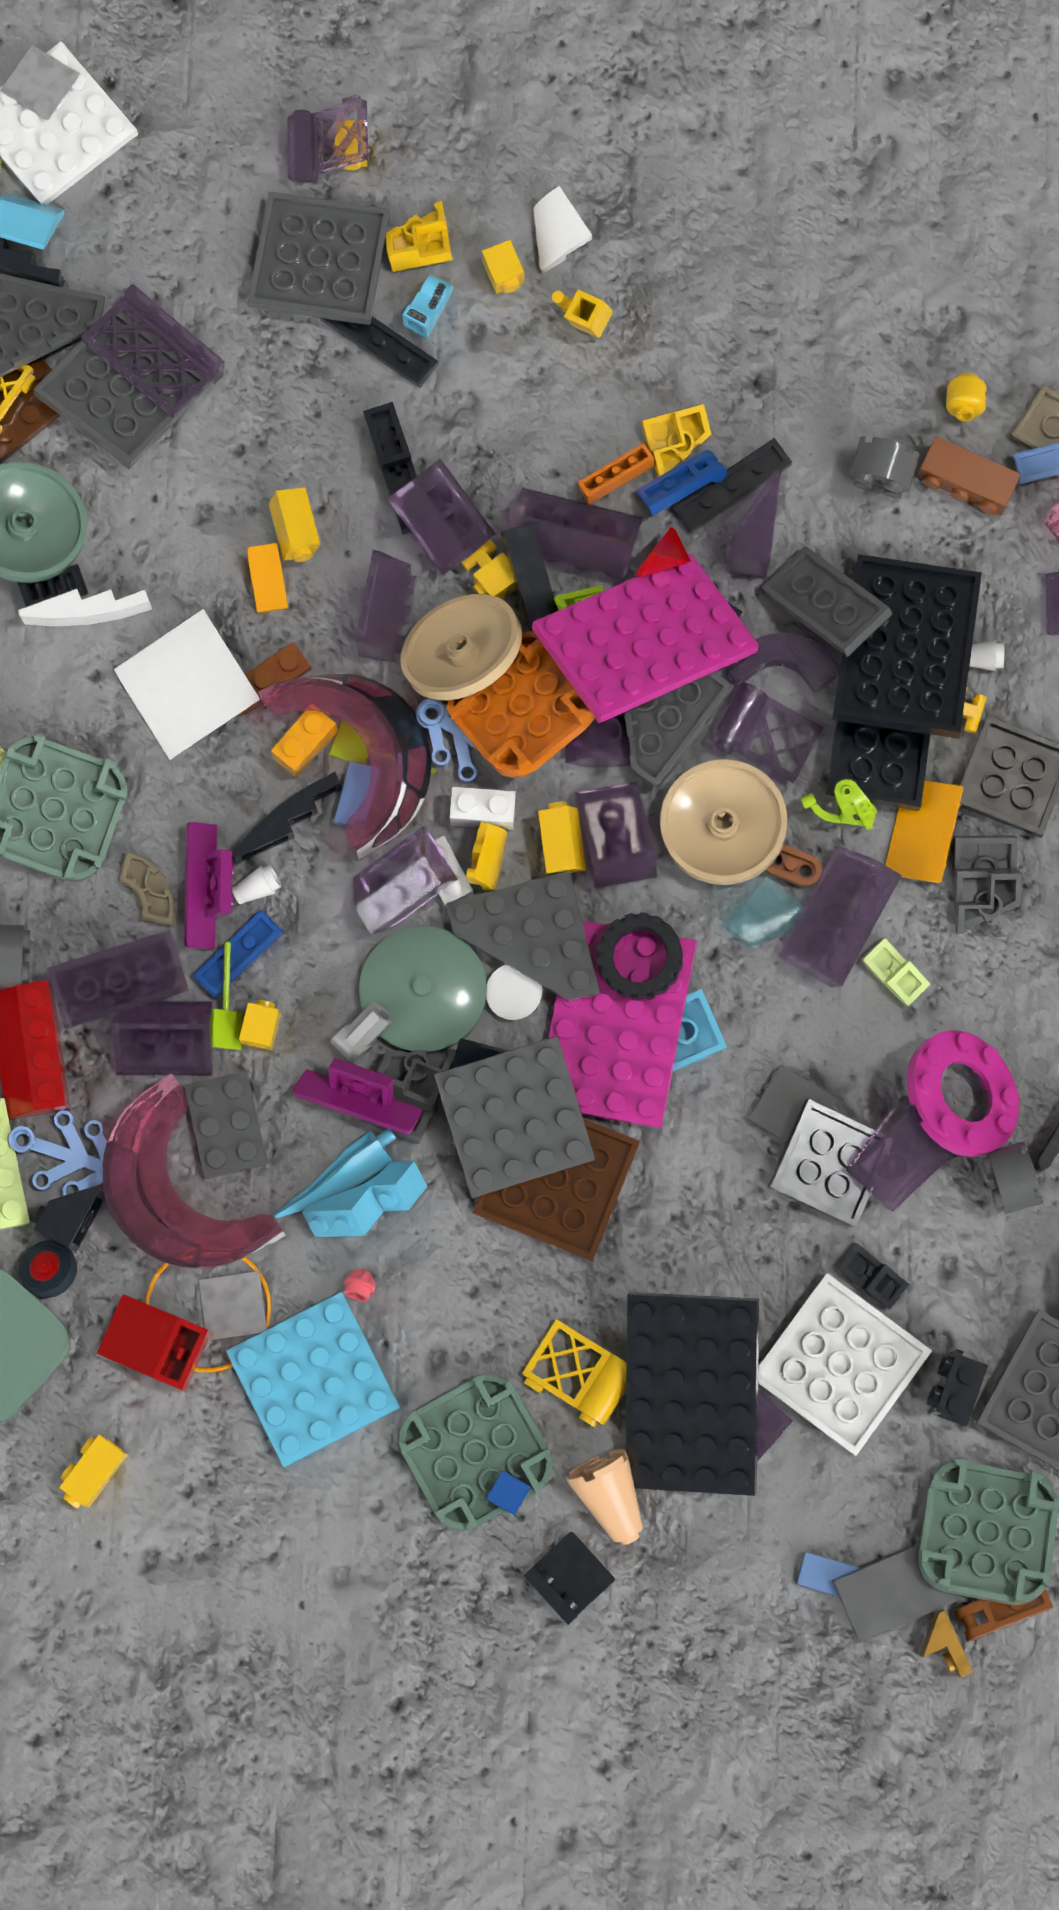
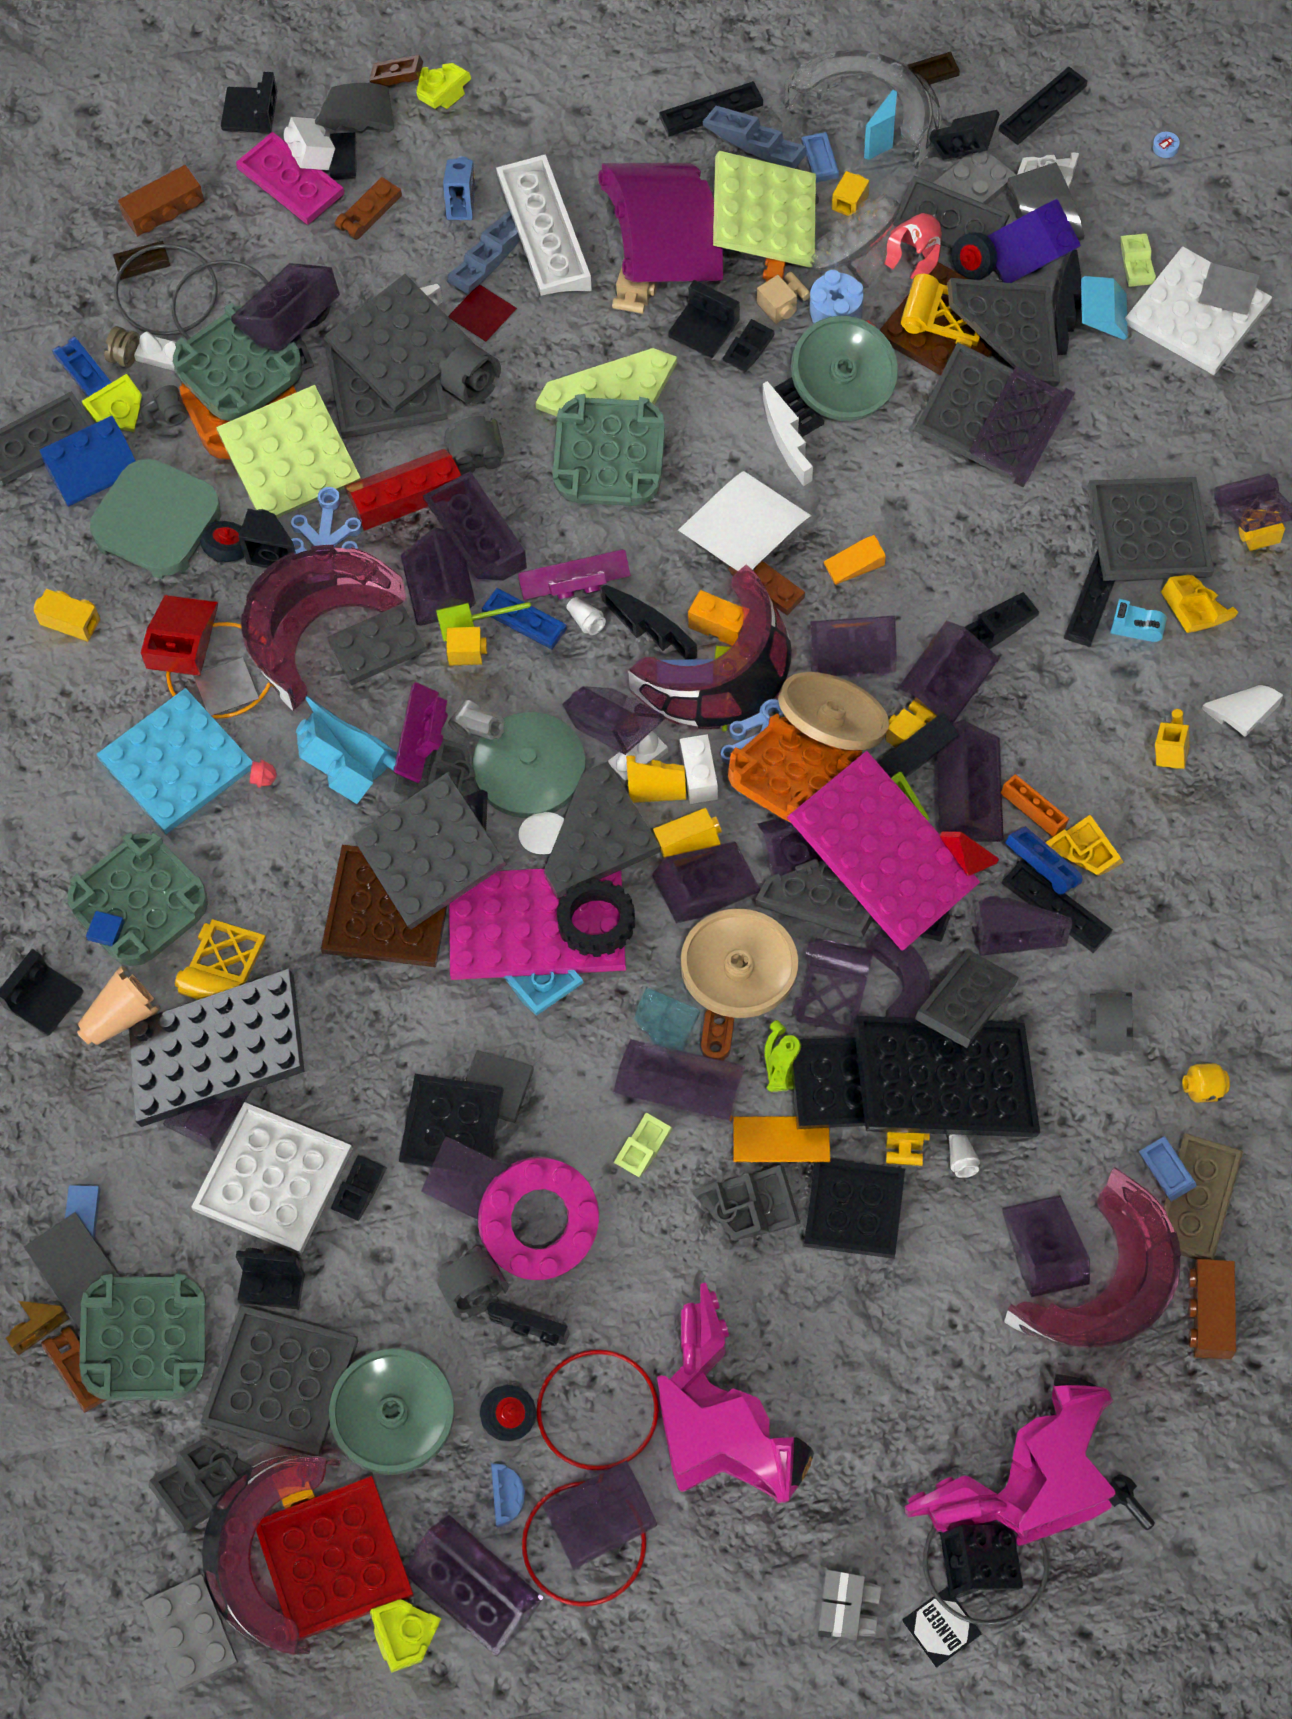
camera: 80 degrees right, 15 degrees down
dark tan tile [119,851,175,927] -> none
yellow brick [269,487,320,562] -> none
yellow brick [482,240,524,294] -> none
dark orange brick [917,436,1021,516] -> none

